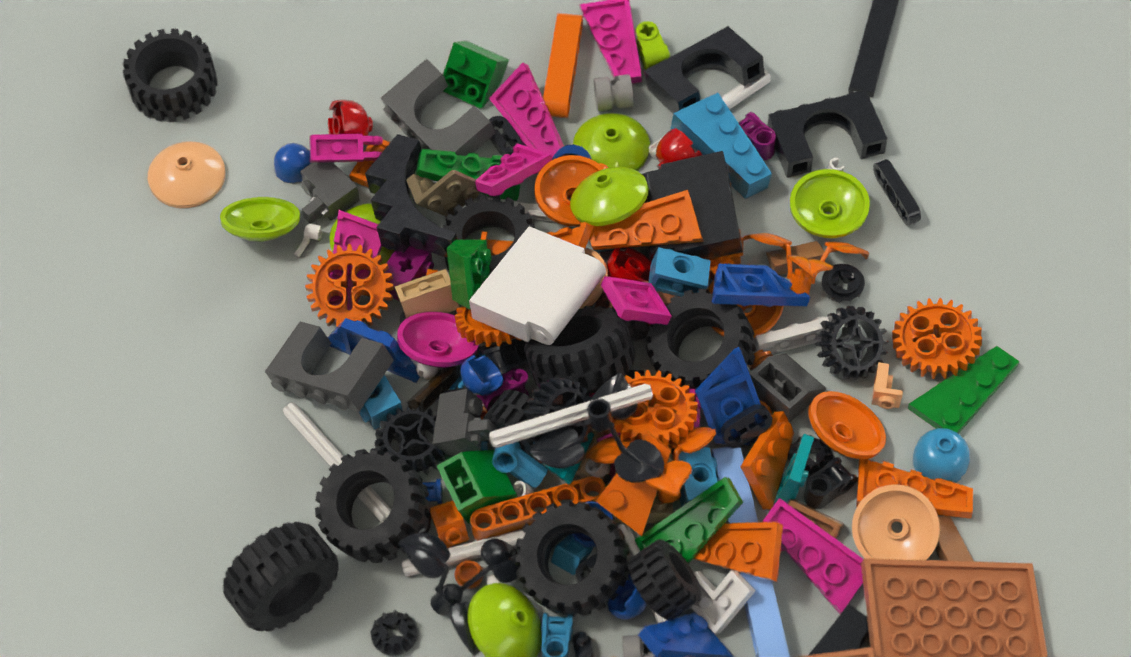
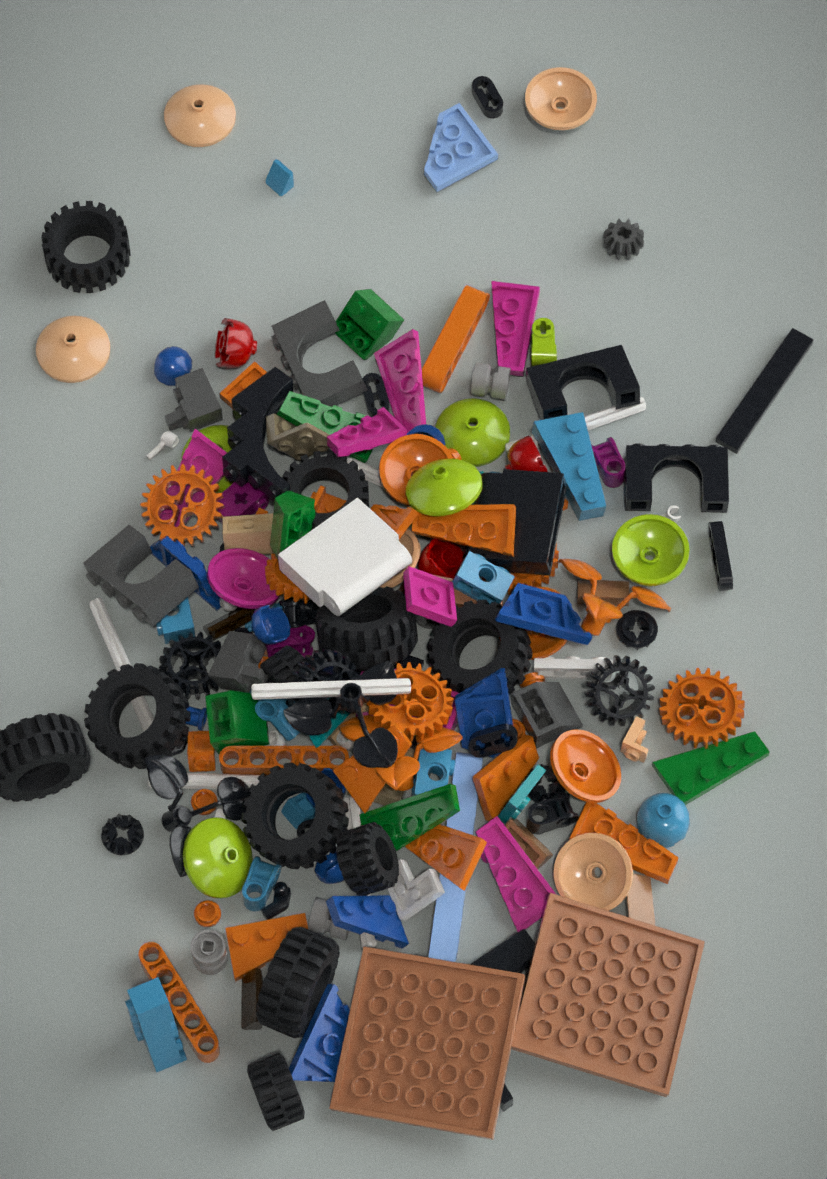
camera: 15 degrees right, 5 degrees up
lime dish [220,197,300,242] -> none
dark pink hinge [309,134,383,163] -> none

